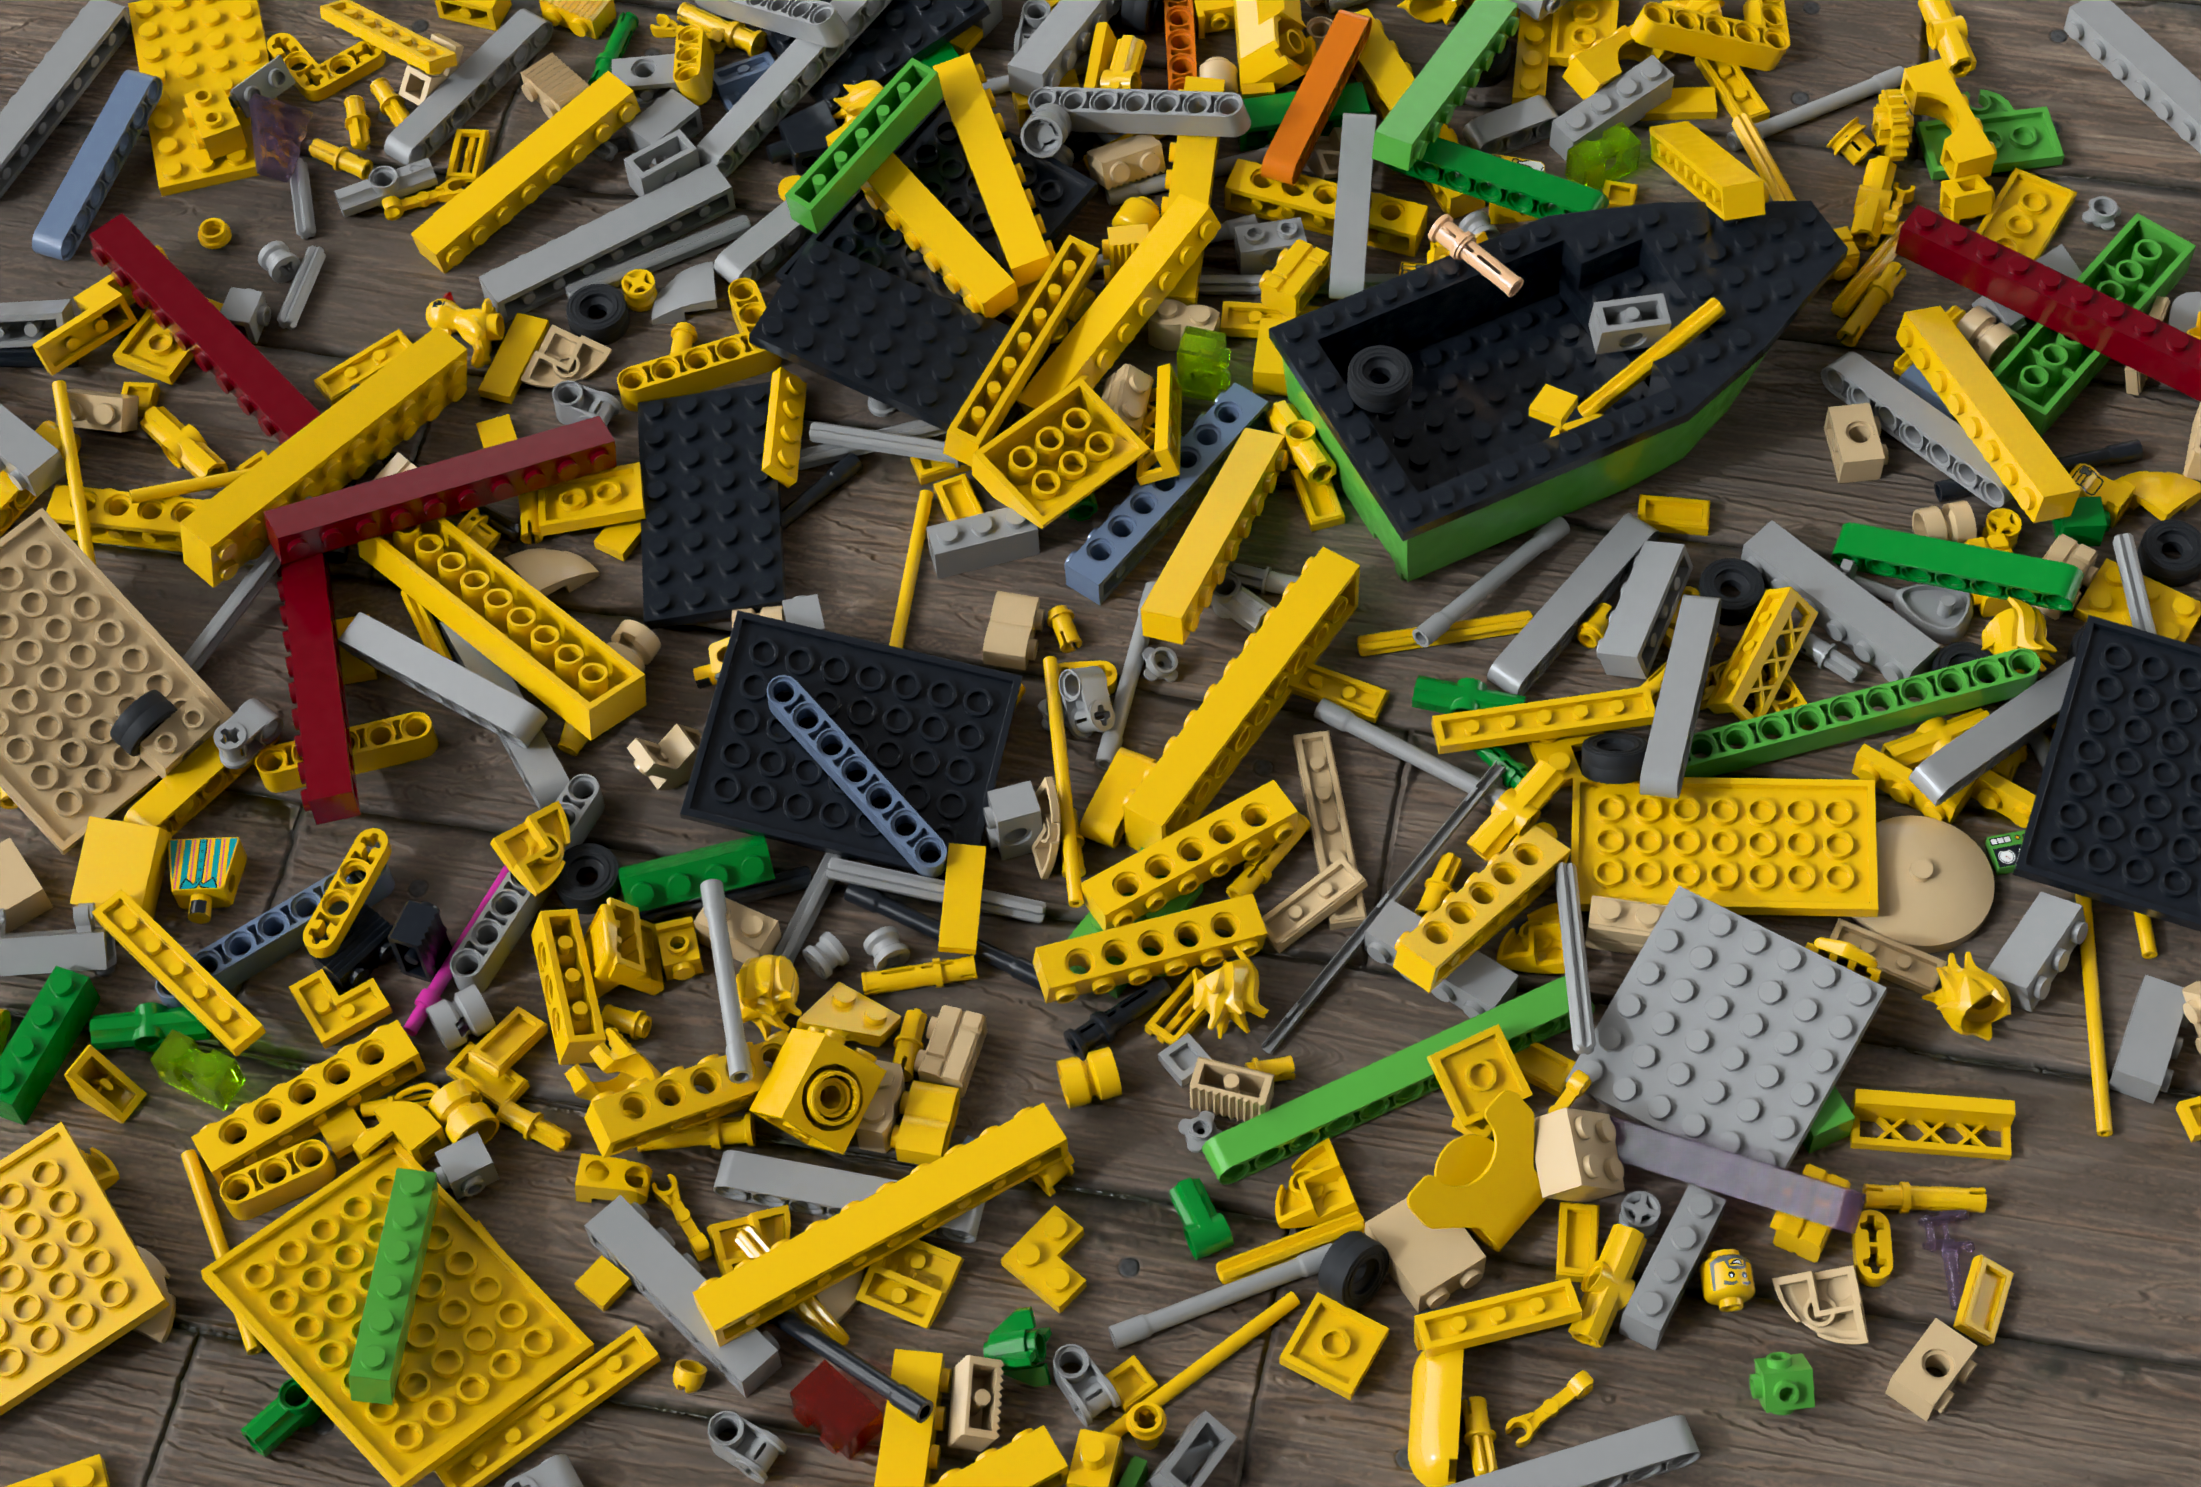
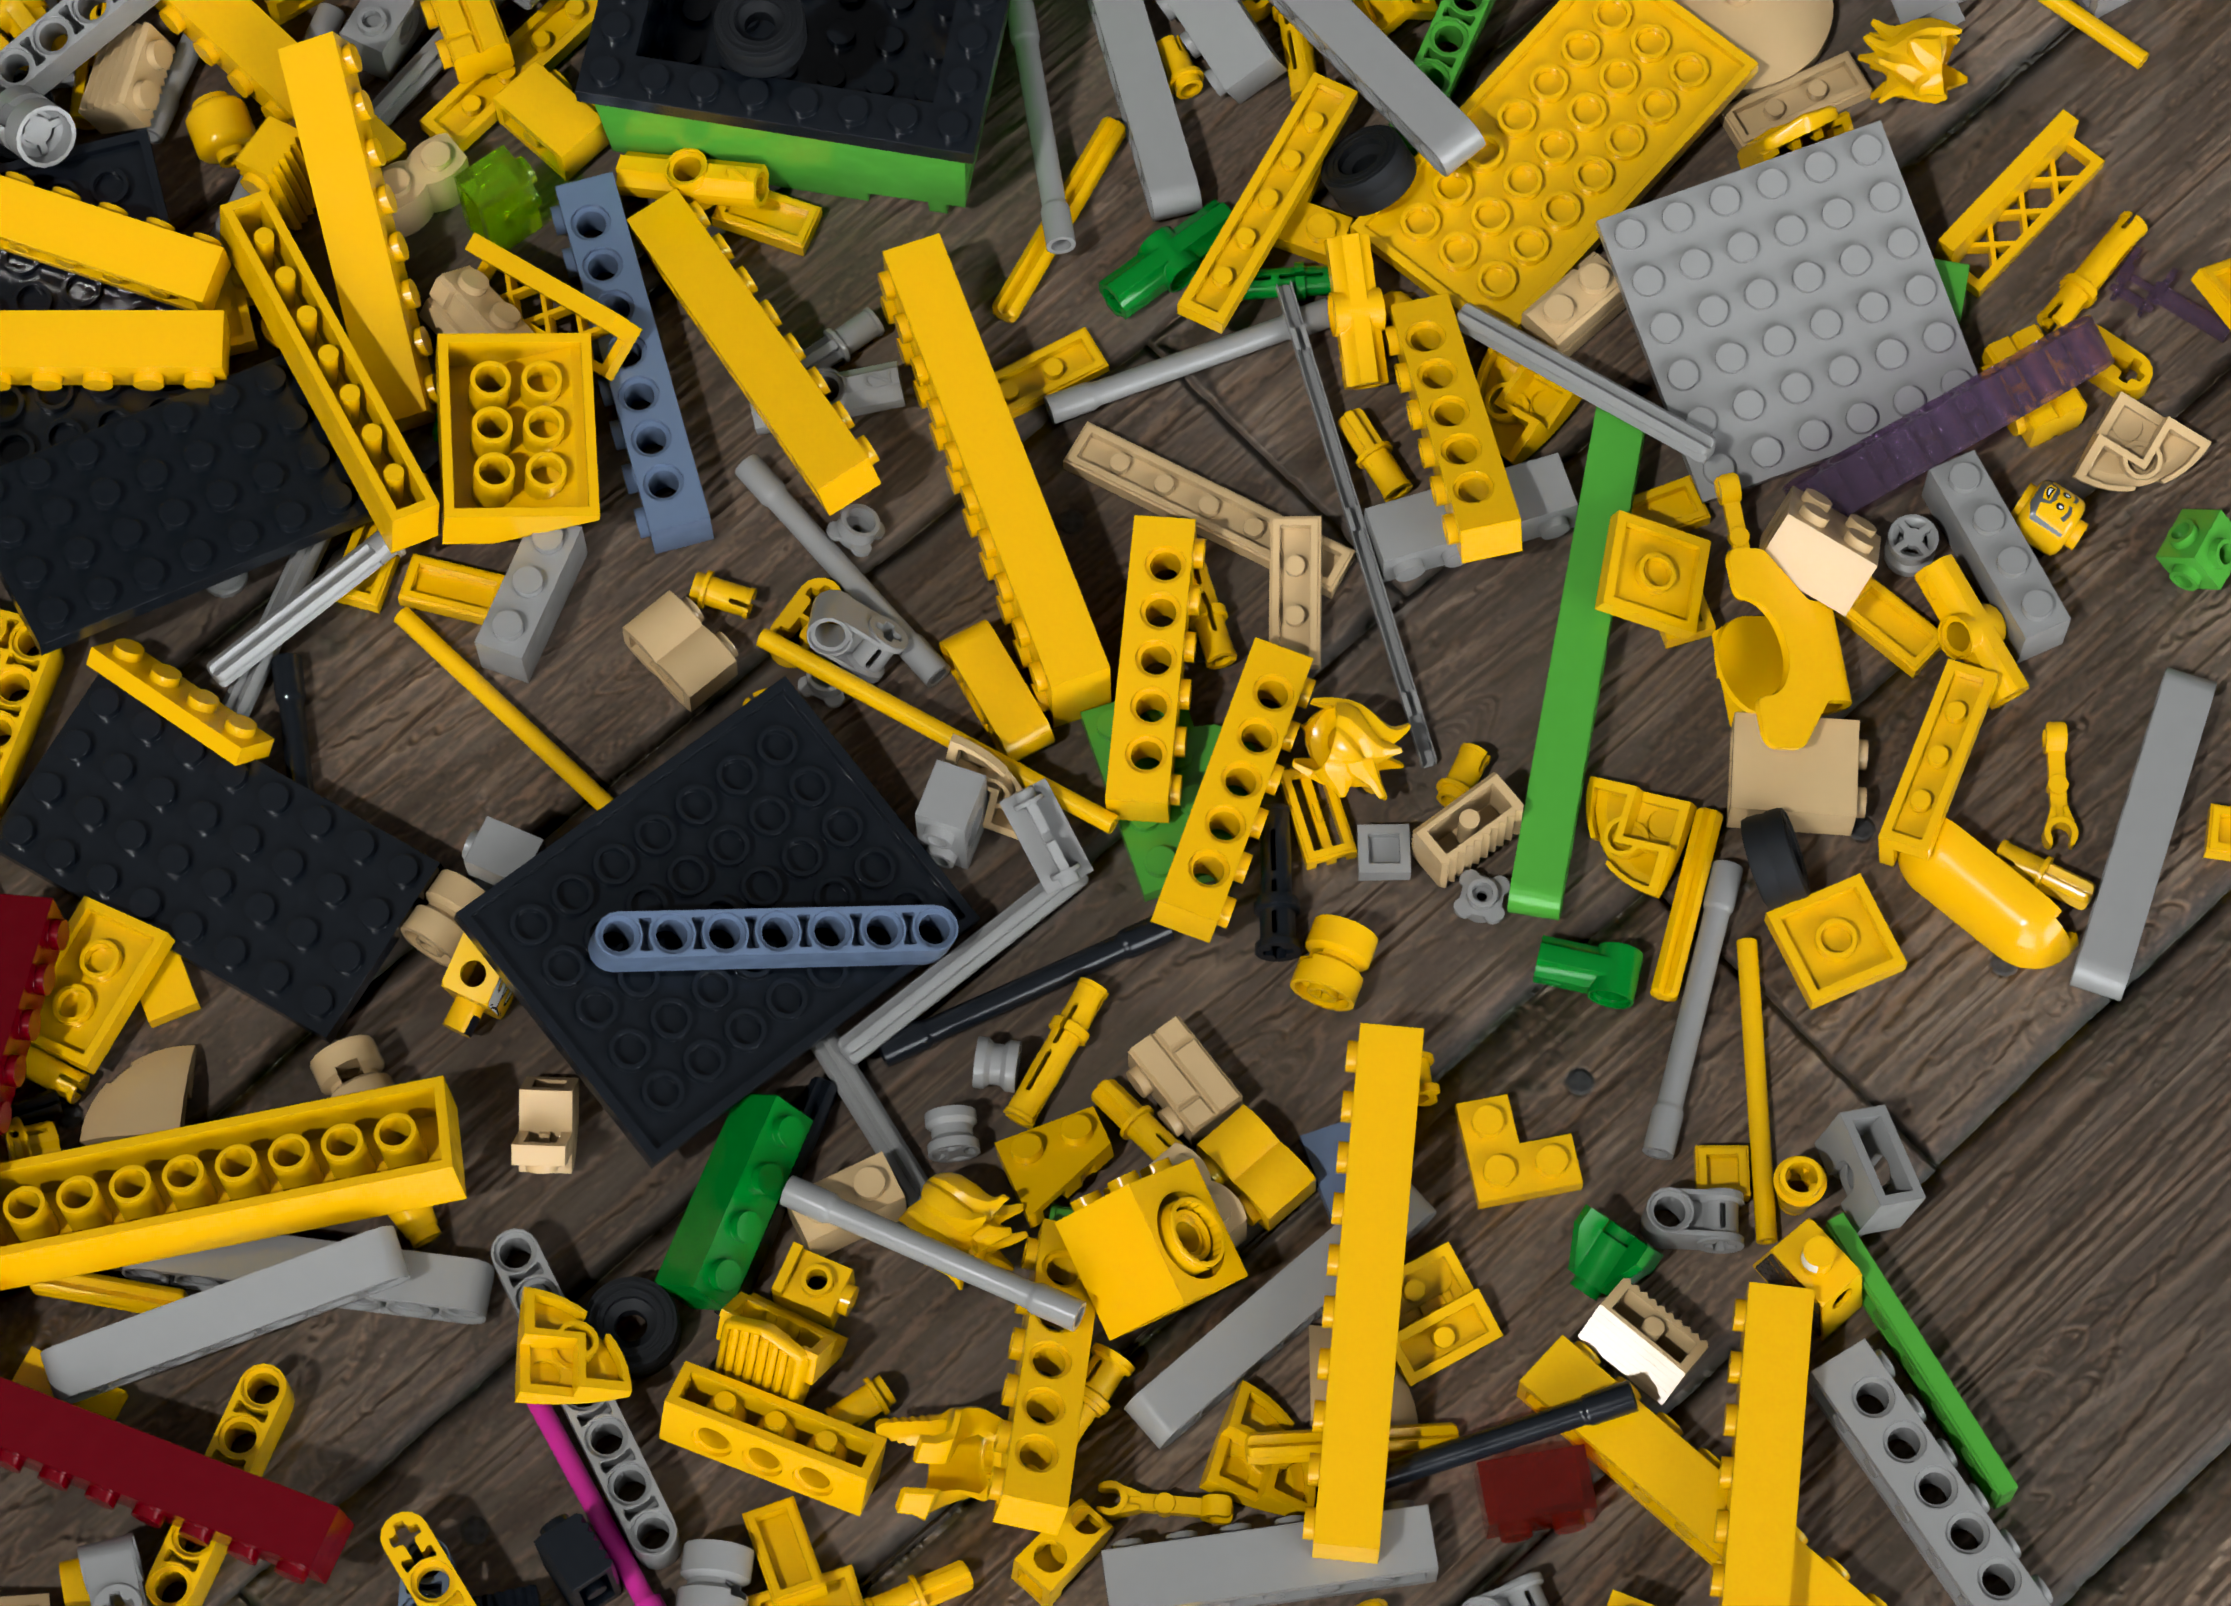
camera: 55 degrees left, 10 degrees up
yellow tile [938,843,986,955] -> none
none -> light grey hinge [999,778,1094,895]

